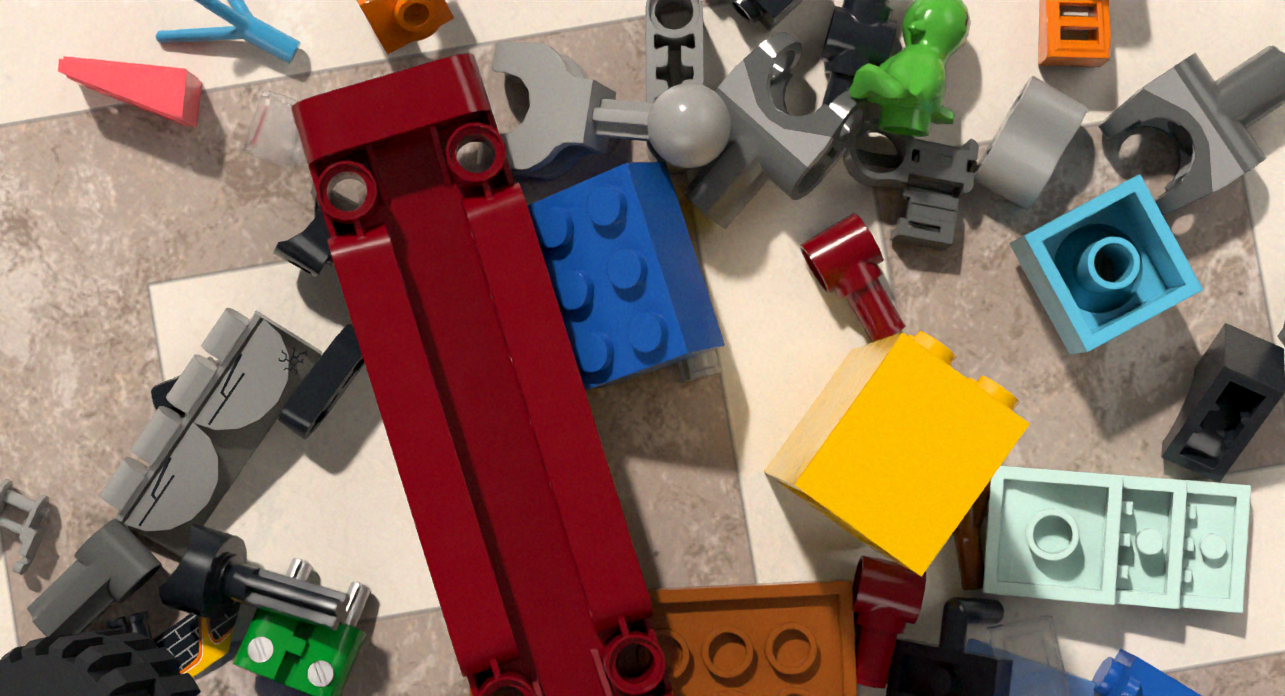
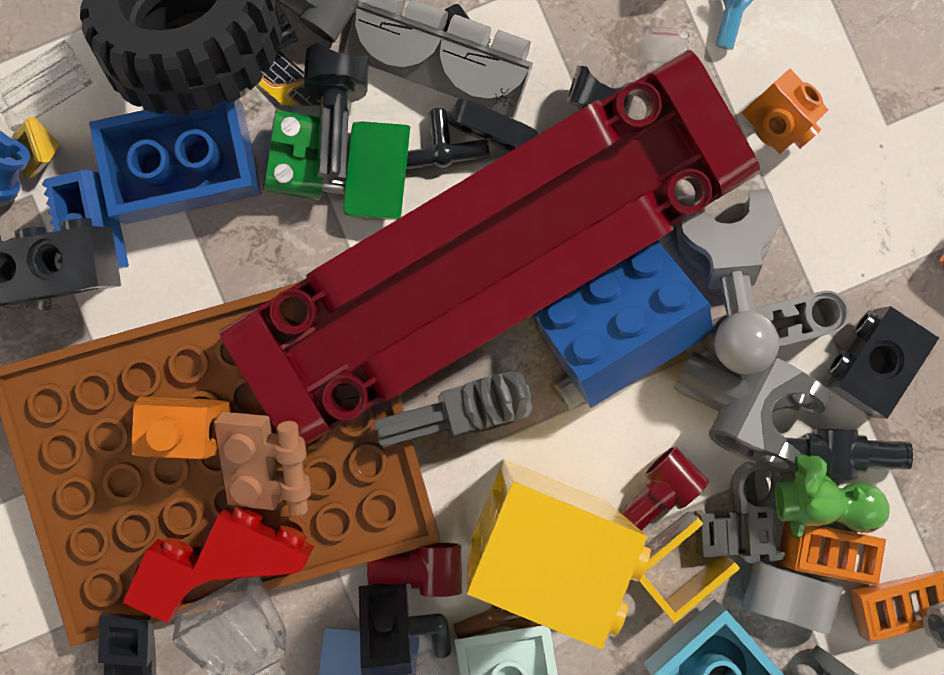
camera: 75 degrees right, 0 degrees up
none -> green slope [343,121,411,220]
none -> dark grey gear [374,371,534,447]
none -> black piece [406,108,490,170]
none -> yellow piece [639,512,740,624]
none -> orange slope [777,521,886,586]

